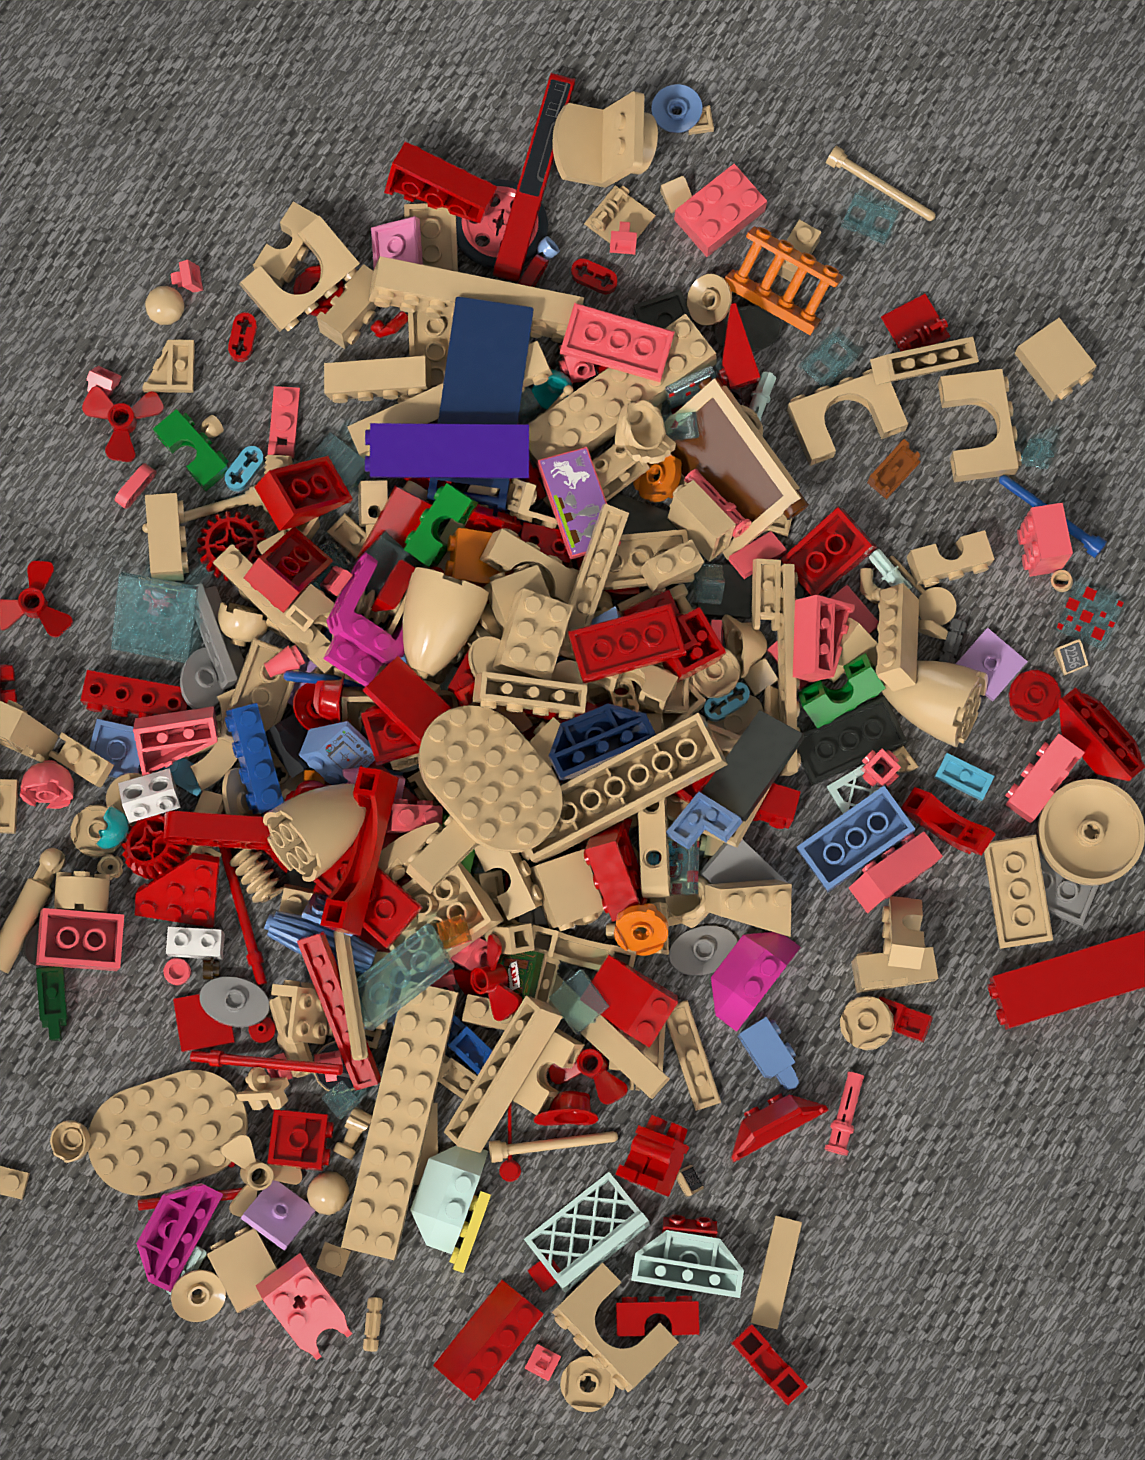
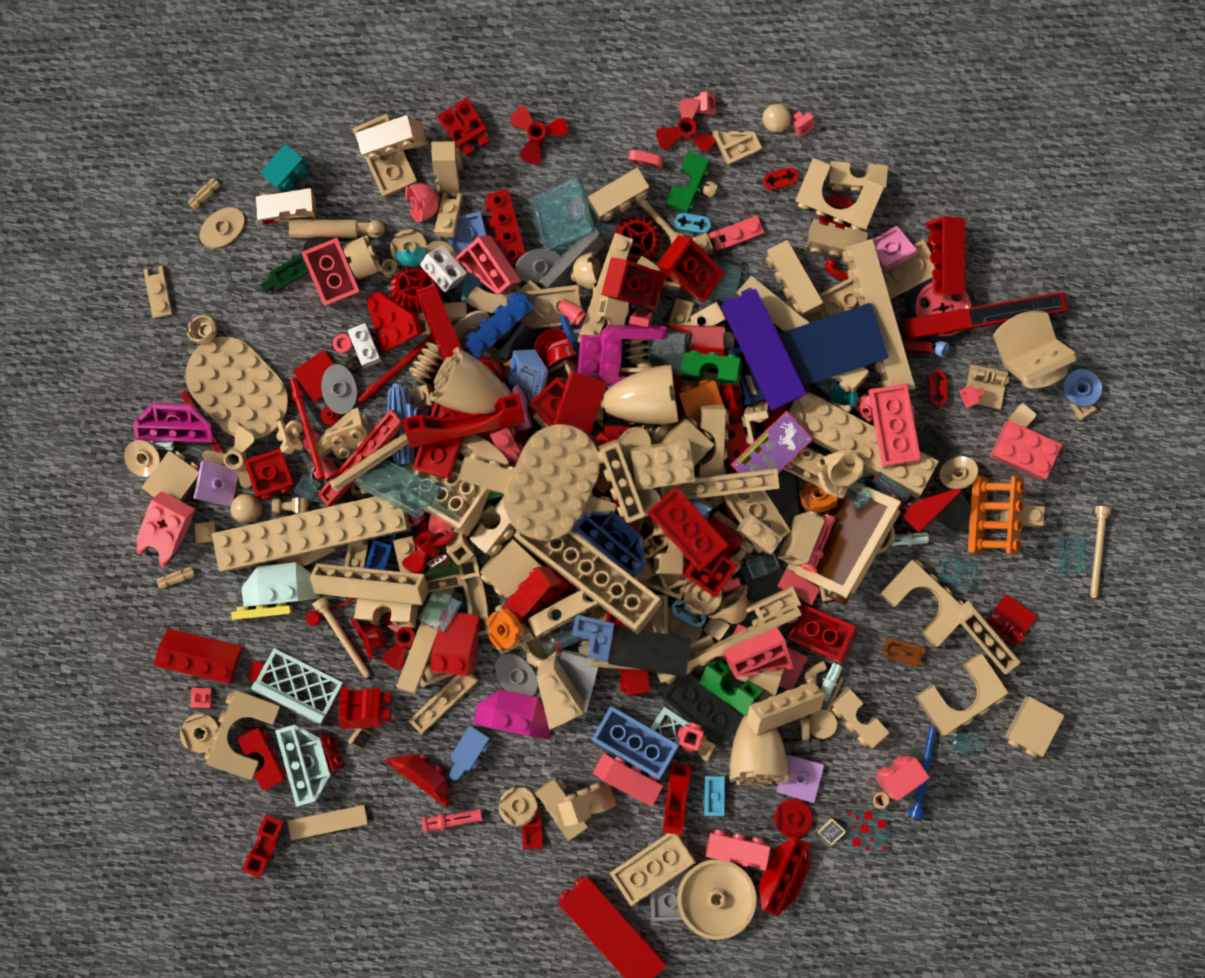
camera: 65 degrees right, 5 degrees up
red slope [371,559,415,612] -> none
clear orange tile [436,915,472,950] -> none

